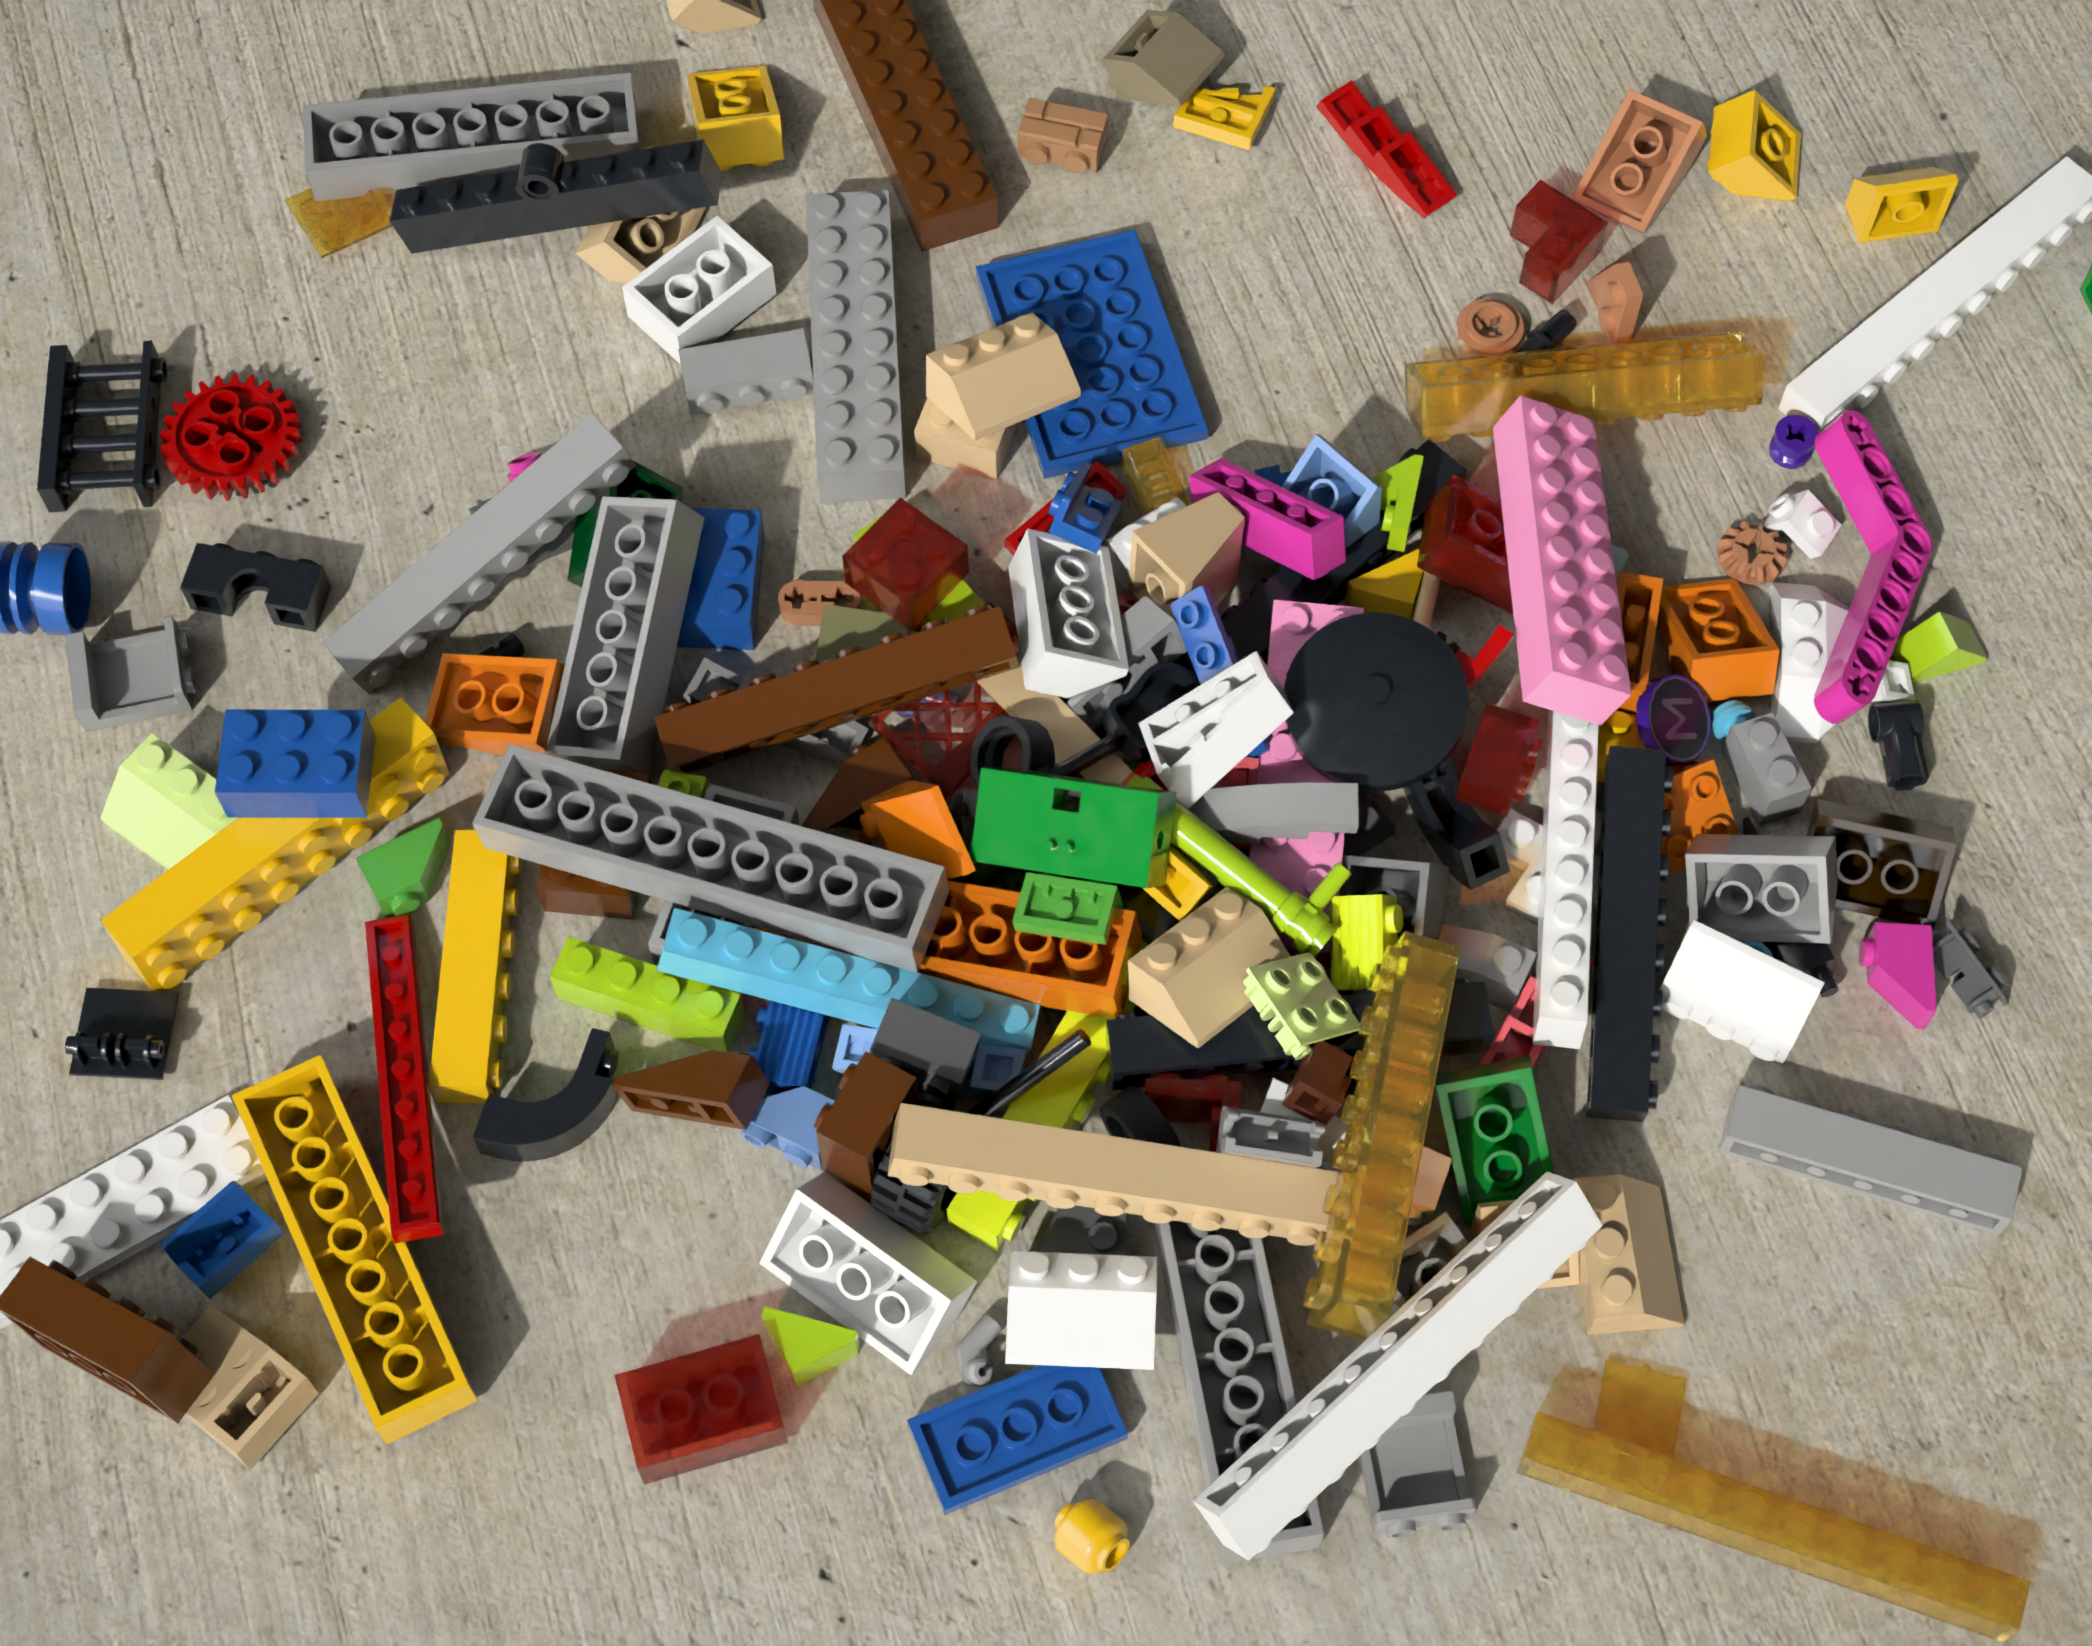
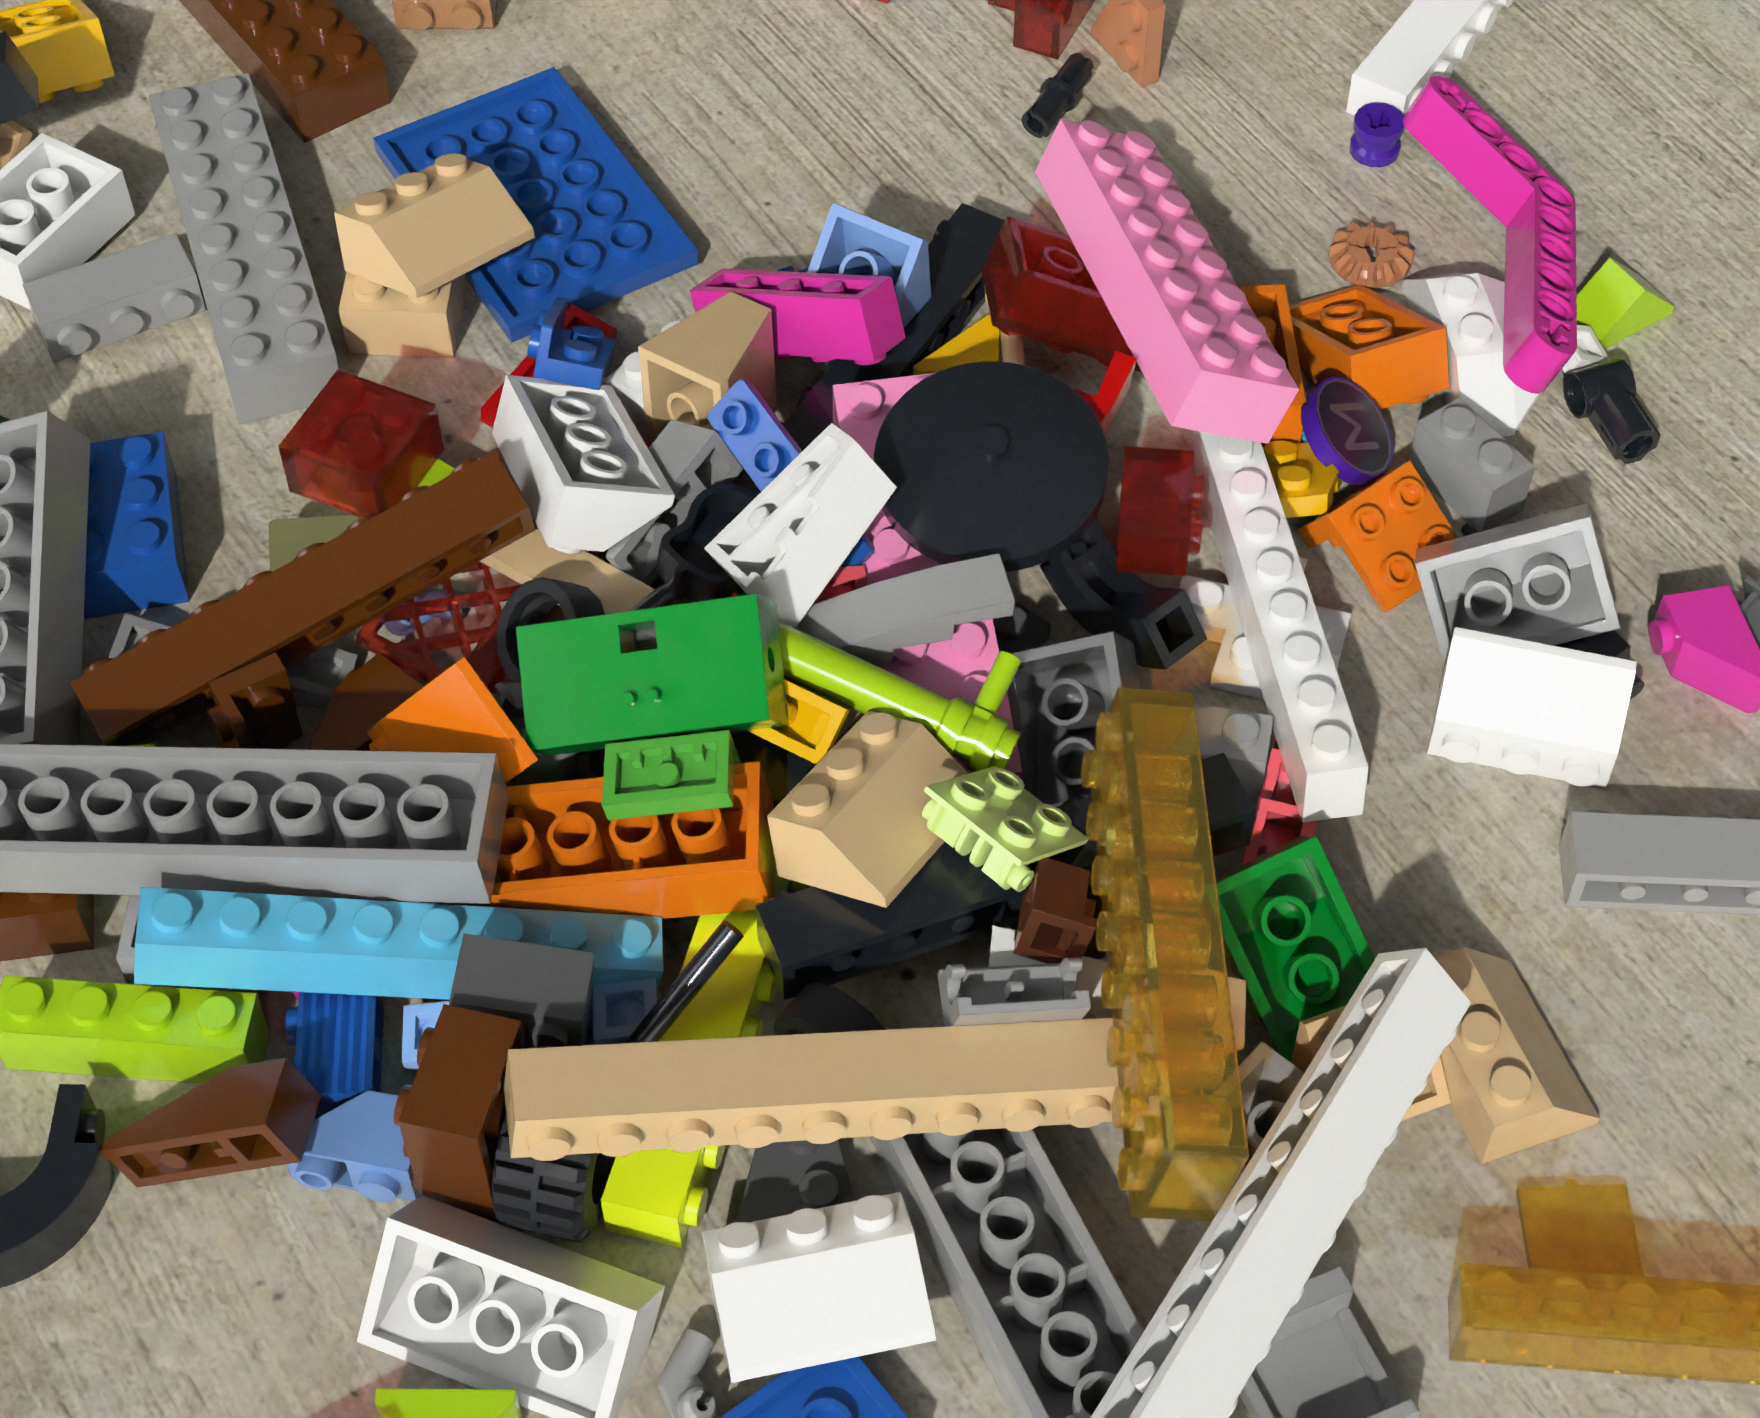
camera: 15 degrees left, 10 degrees down
nougat beam [778,580,862,626] -> none
clear yellow slope [1122,437,1189,516] -> none
clear red bracket [1145,1073,1242,1152] -> none
neon yellow brick [1330,894,1404,991] -> none
lime slope [1372,454,1424,552] -> none
clear yellow brick [1405,331,1763,442] -> none
nougat gear [1457,298,1524,359] -> none
black brick [1586,746,1673,1122] -> none
medium azure plate [1711,700,1756,741] -> none
white bracket [1763,489,1842,559] -> none
dark brown slope [1806,798,1958,929] -> none
none -> reddish brown bracket [207,652,303,749]

